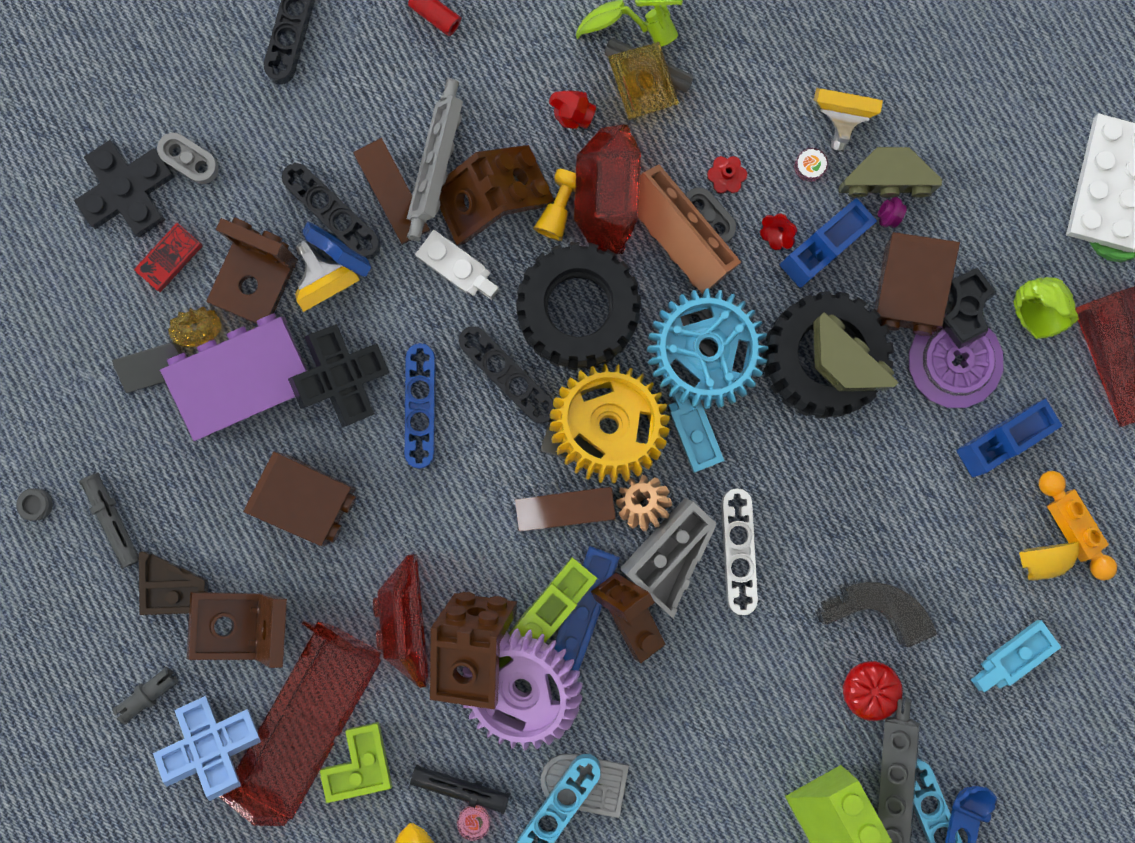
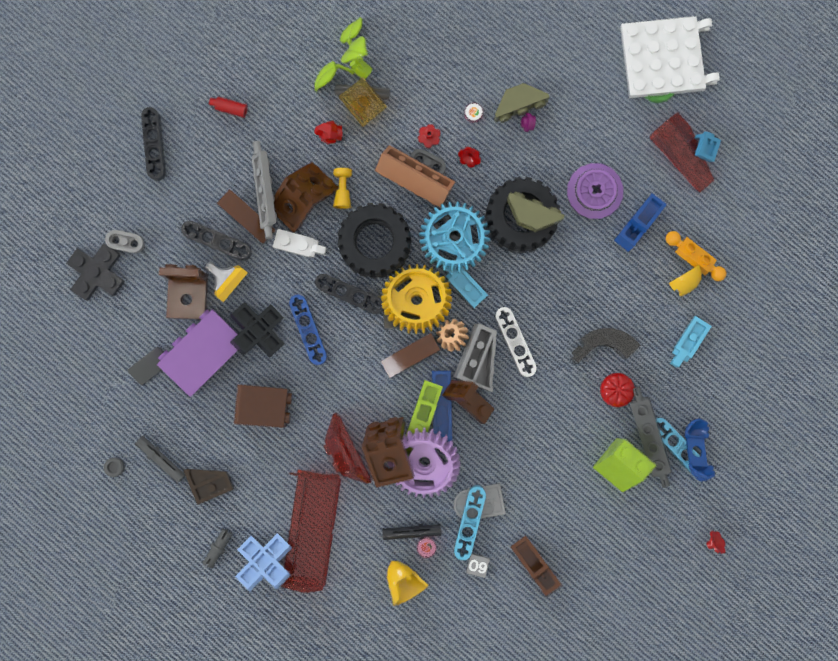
camera: 15 degrees left, 0 degrees up
red tile [134,223,203,292] -> none
clear yellow gear [168,306,221,347] -> none
reddish brown bracket [186,592,287,668] -> none
blue tile [302,221,371,277] -> none
lime plate [320,722,392,803] -> none
clear red wedge [574,124,641,255] -> none
blue slope [779,197,877,288] -> none
yellow piece [814,87,883,151] -> none
reddish brown slope [875,232,960,336] -> none
black tile [942,268,996,349] -> none
lime hair [1013,277,1079,339] -> none

